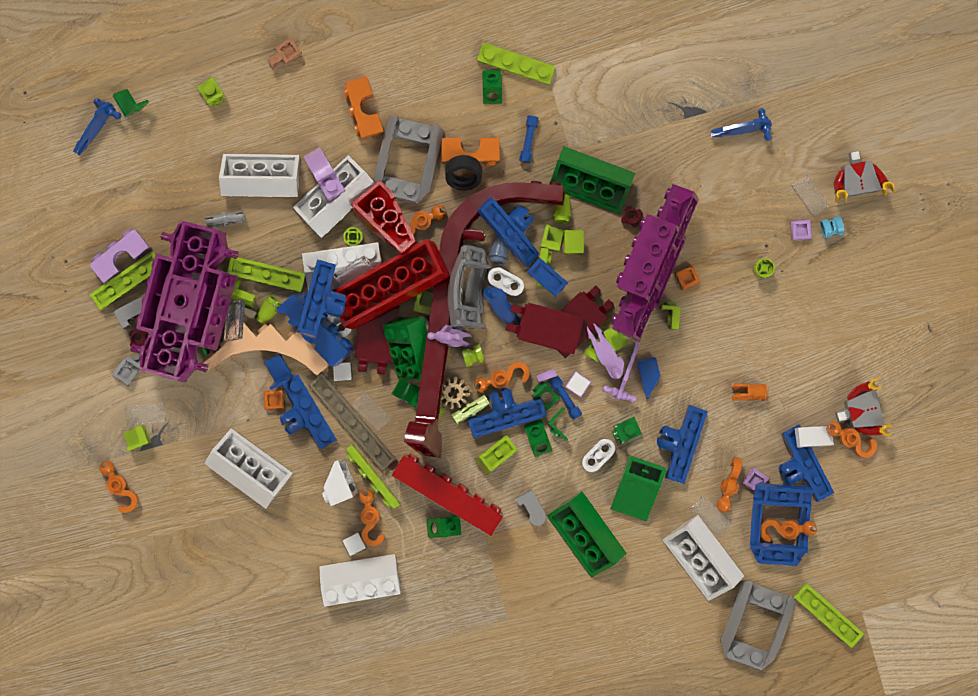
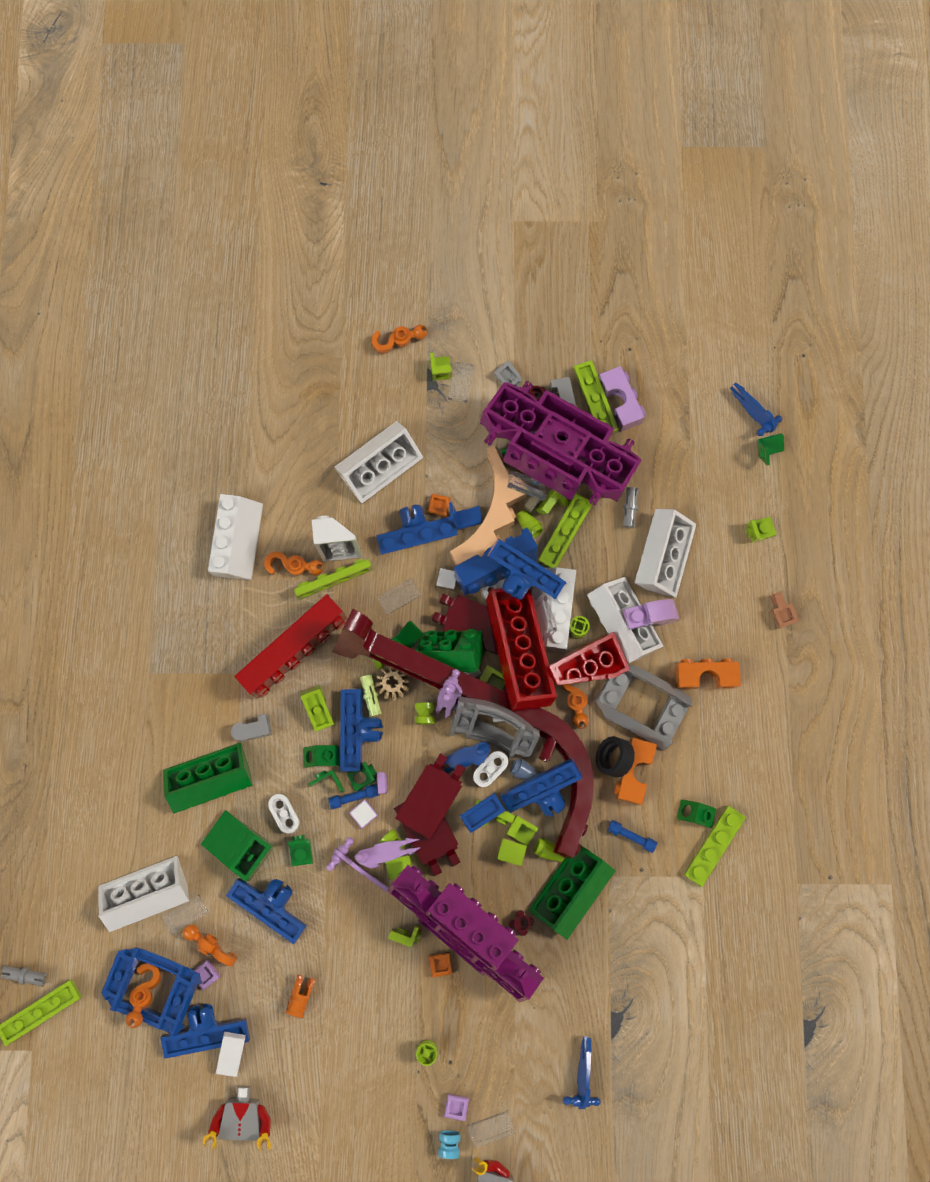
camera: 110 degrees right, 10 degrees down
dark tan tile [308,372,397,472] -> none
white tile [341,531,367,557] -> none
green bracket [427,516,462,538] -> none
orange piece [474,362,530,392] -> none
blue slope [637,357,660,399] -> none
light grey wedge [720,580,796,671] -> none
orange piece [826,421,877,458] -> none
none -> light grey pin [1,965,47,987]

